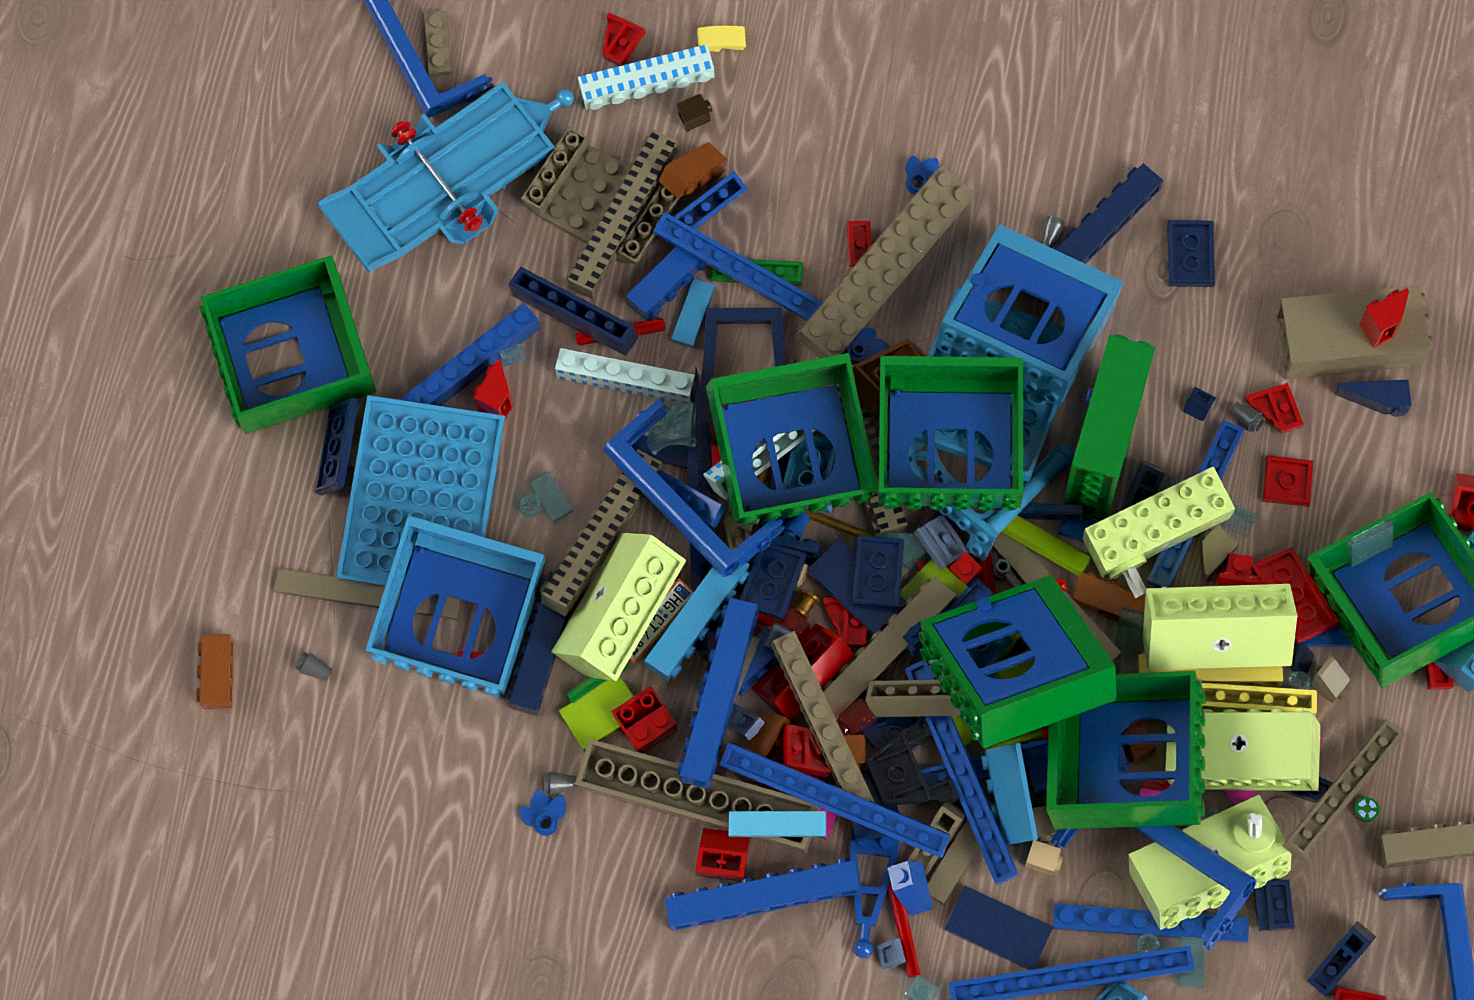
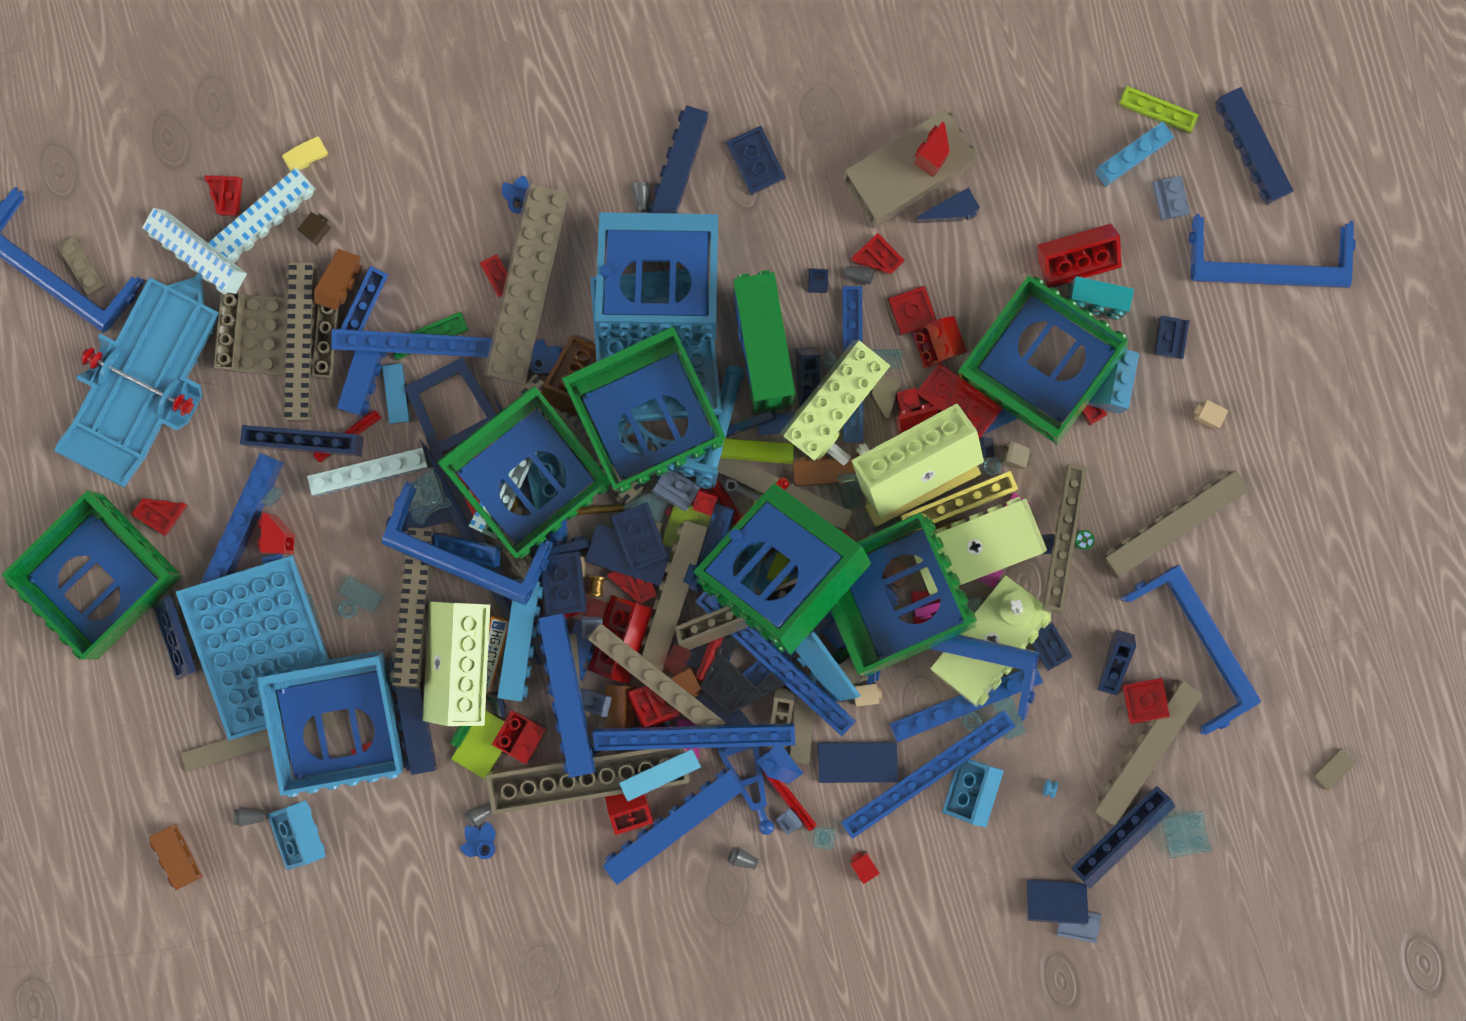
camera: 30 degrees left, 15 degrees up
clear light blue tile [1347,519,1393,567] -> none
none -> red wing [131,498,188,537]
none -> light aqua brick [142,208,247,294]
none -> dark azure slope [267,800,326,870]
none -> slope [487,691,506,717]
none -> red axle [695,637,723,681]
none -> dark grey cone [728,847,758,870]
none -> red slope [912,316,967,368]

